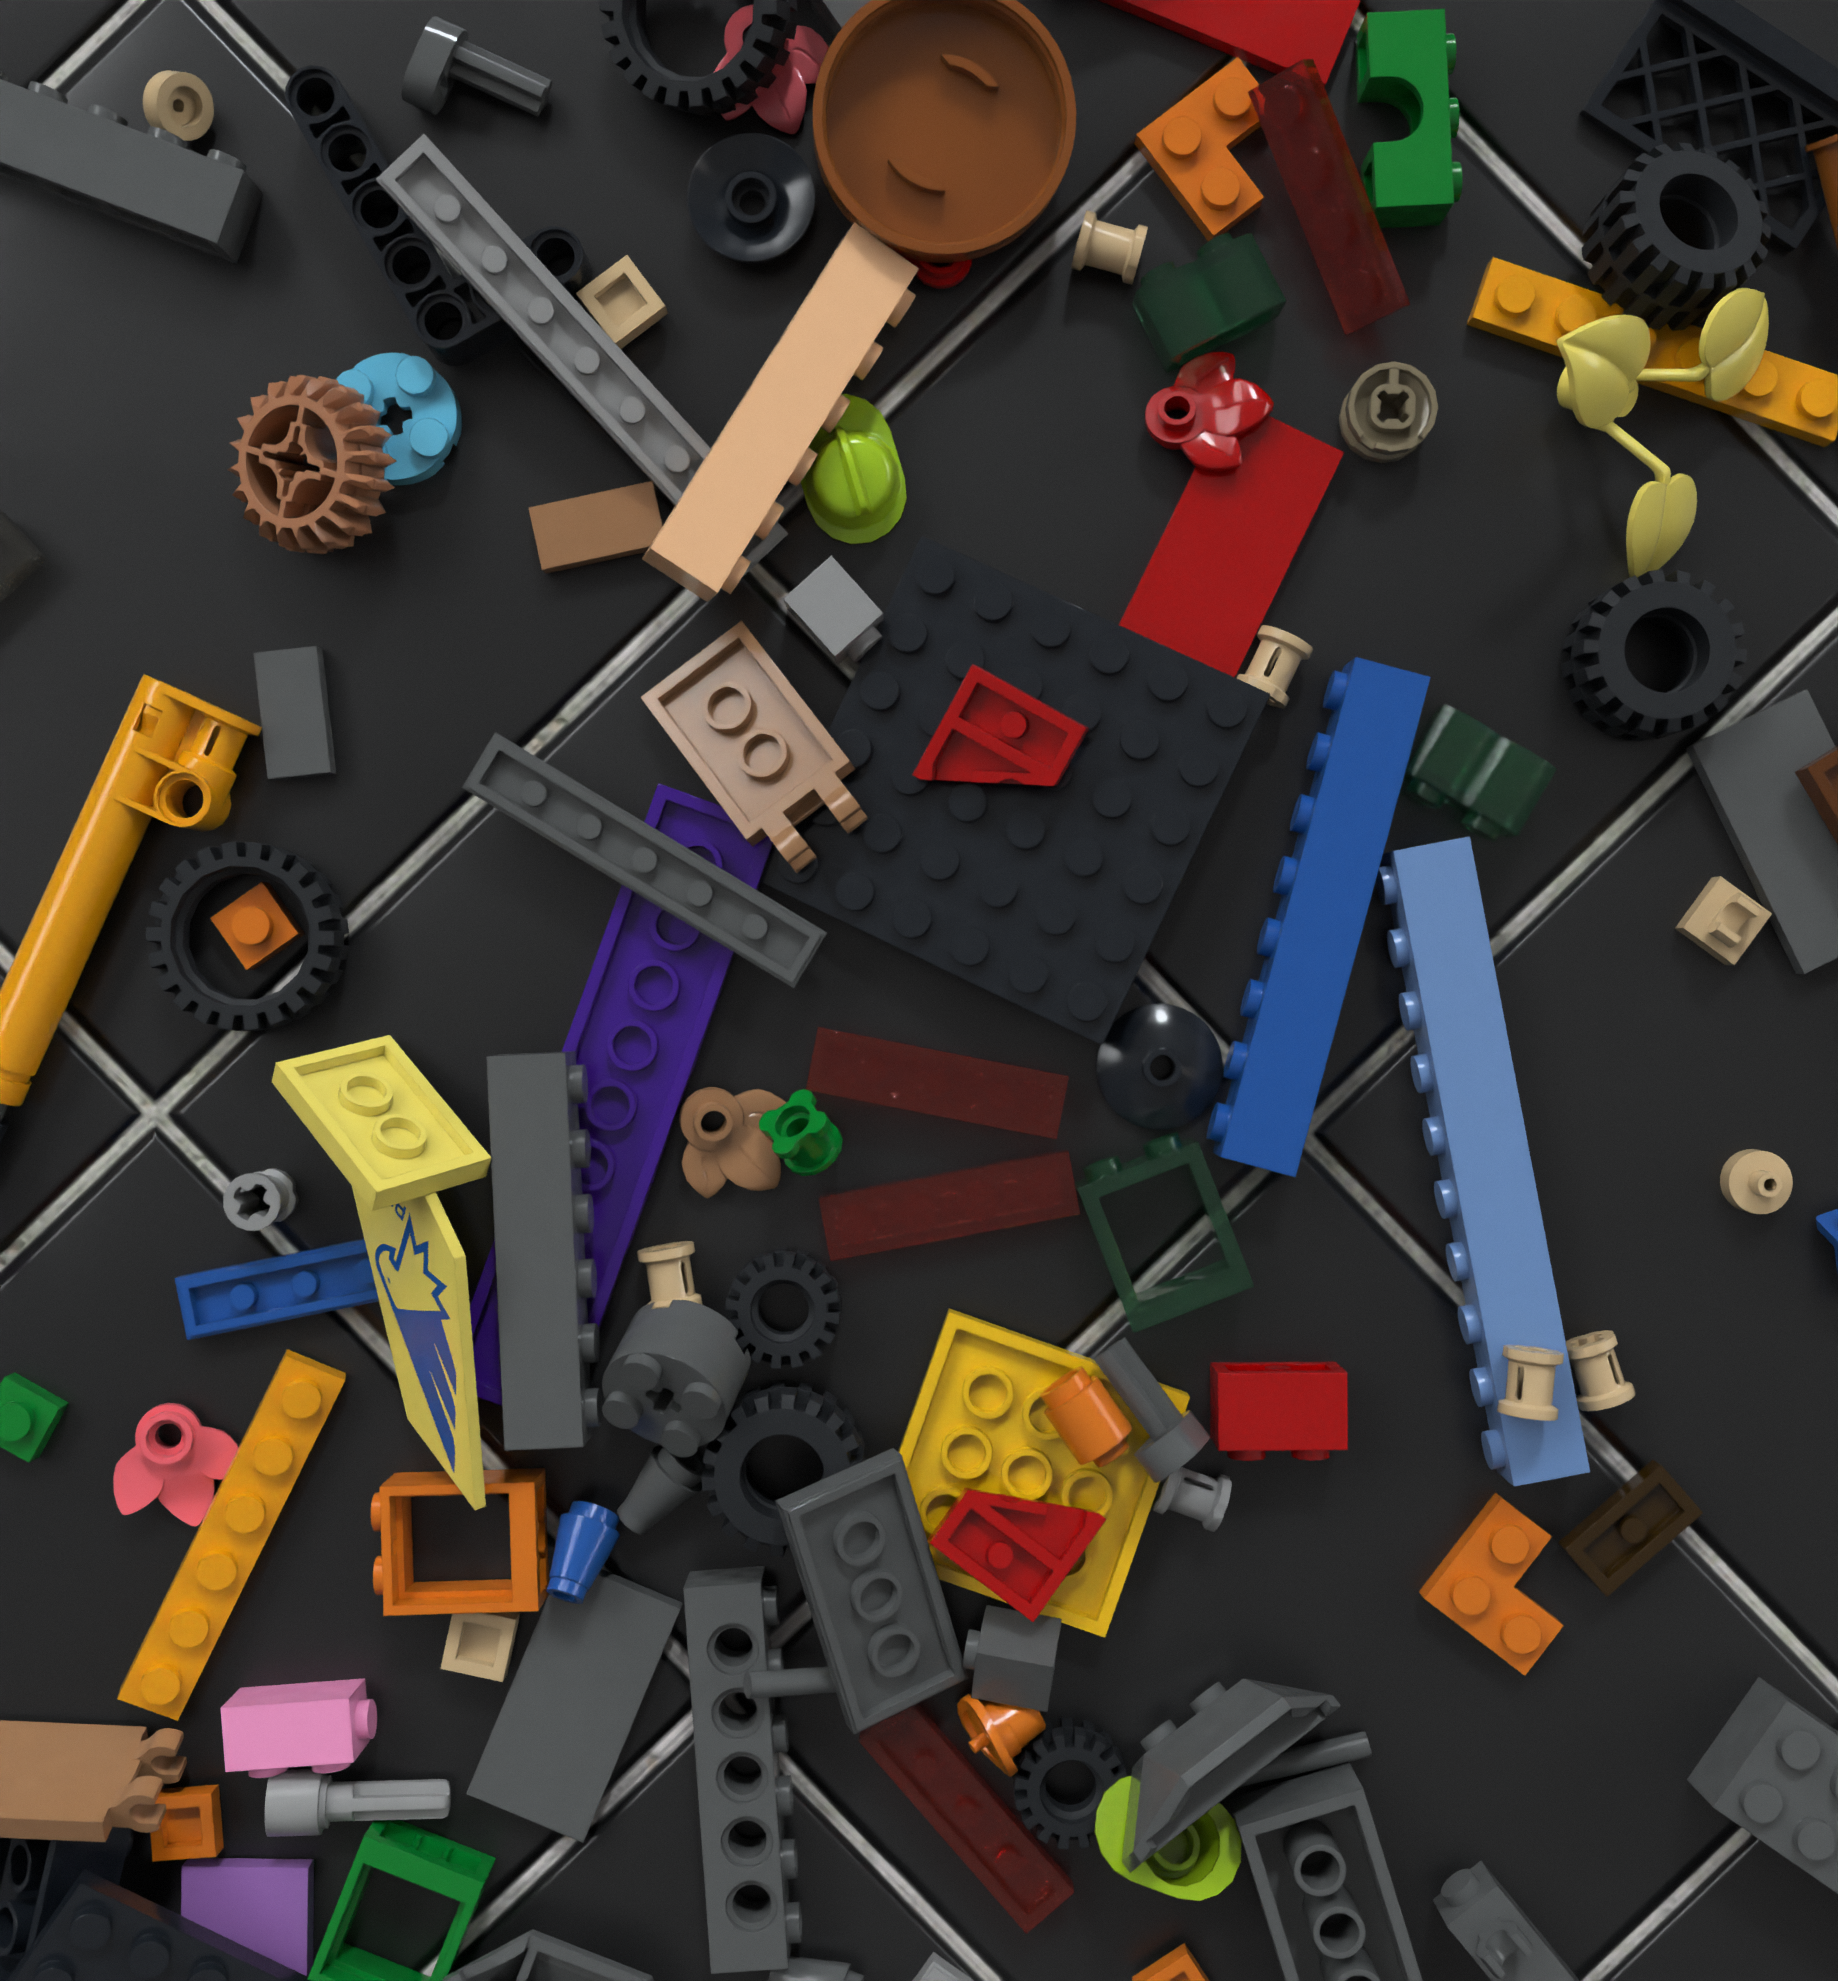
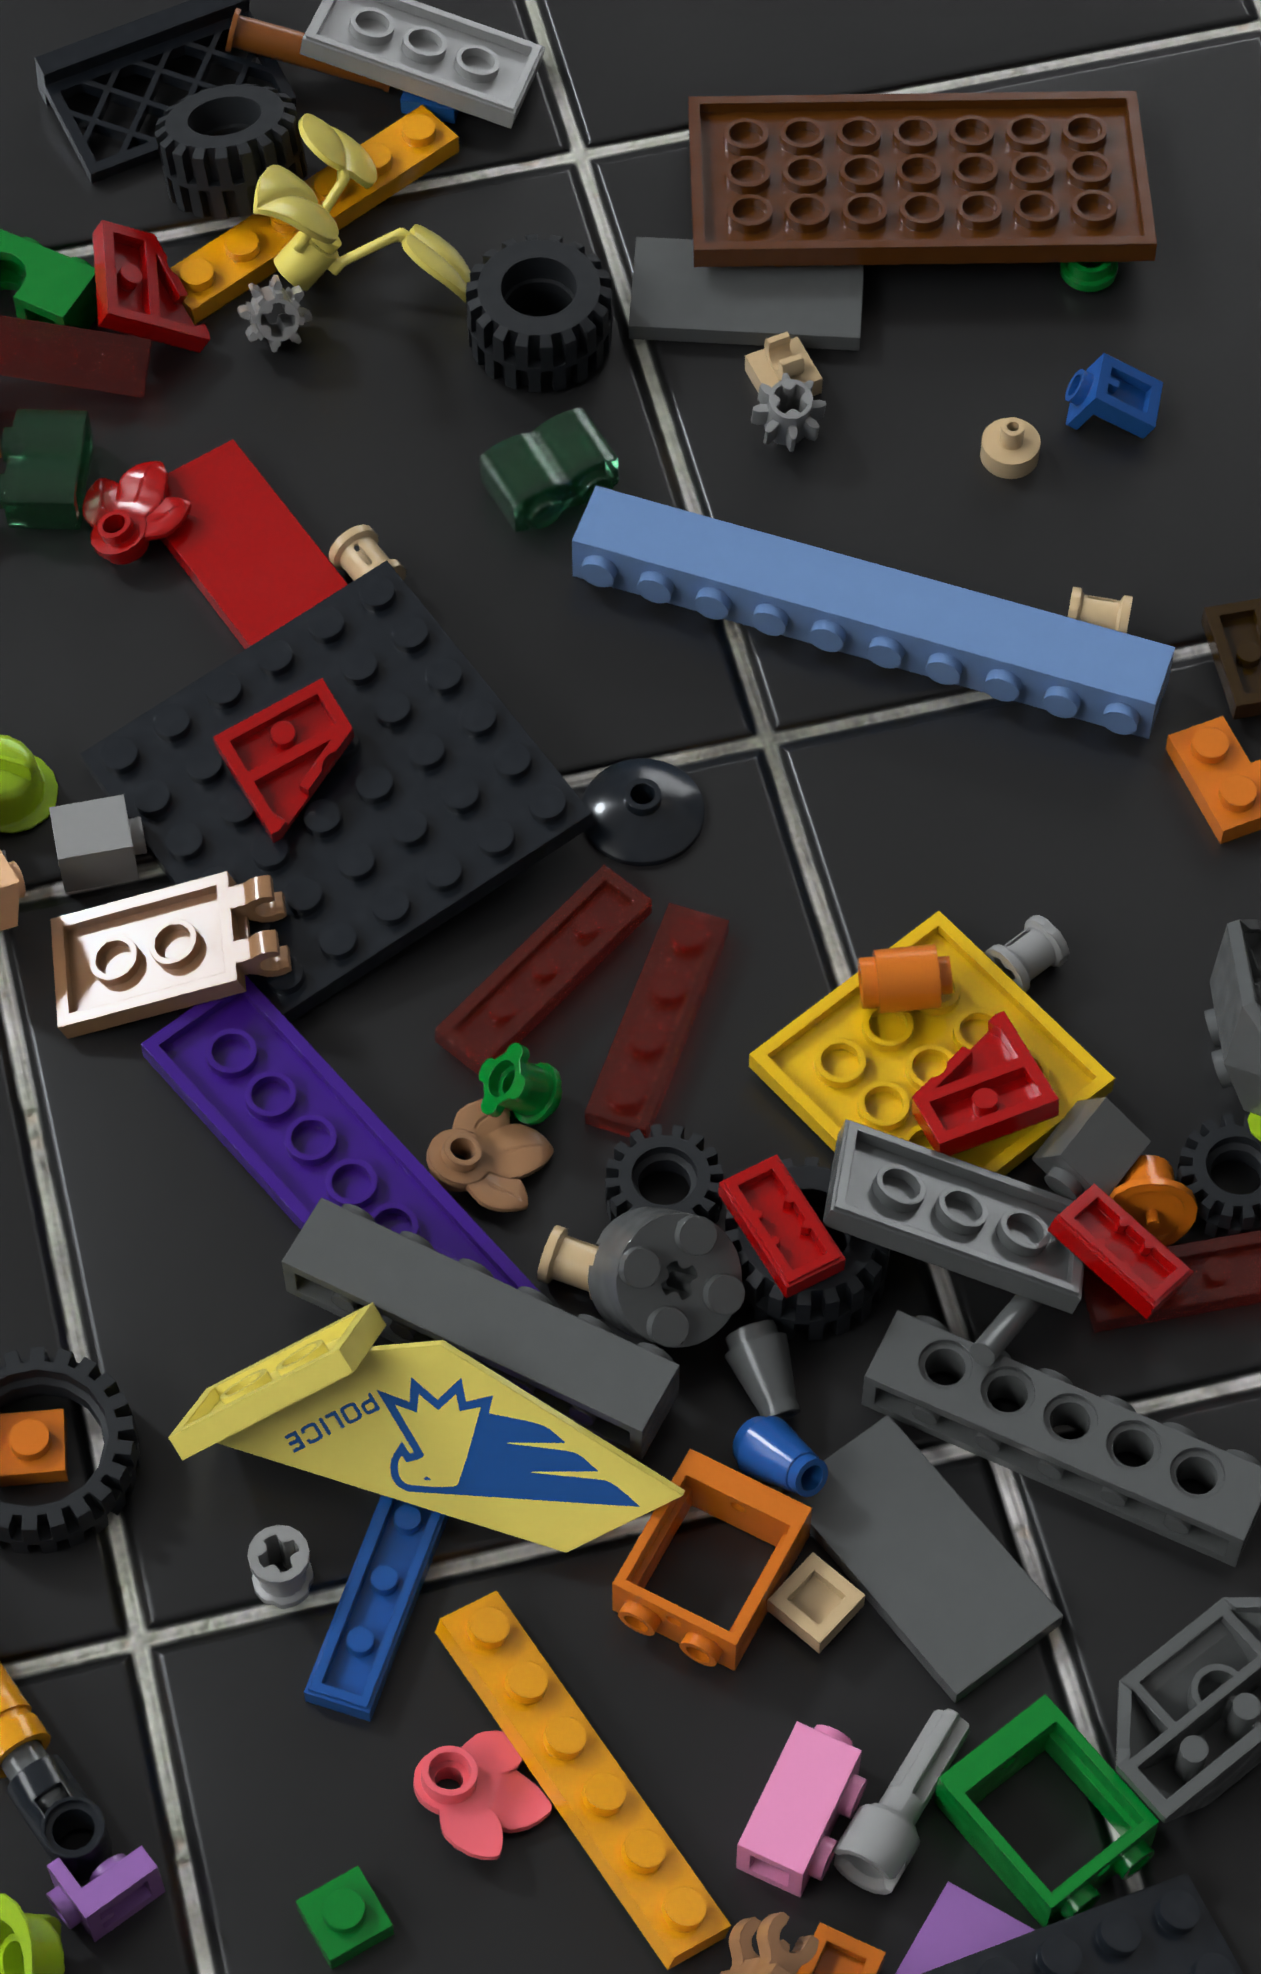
camera: 55 degrees left, 30 degrees down
dark grey tile [462,732,828,988] -> none
clear green window [1074,1132,1254,1333] -> none
dark grey piece [1094,1337,1210,1483] -> none
blue brick [1207,657,1431,1177] -> none
red brick [1210,1362,1348,1461] -> none
dark tan wheel [1339,361,1438,464] -> none
tan bush [1497,1345,1564,1421] -> none
none -> red wing [92,220,210,353]
none -> light grey gear [237,275,312,352]
none -> red plate [718,1154,846,1299]
none -> light grey gear [751,373,826,452]
none -> red plate [1048,1183,1194,1319]

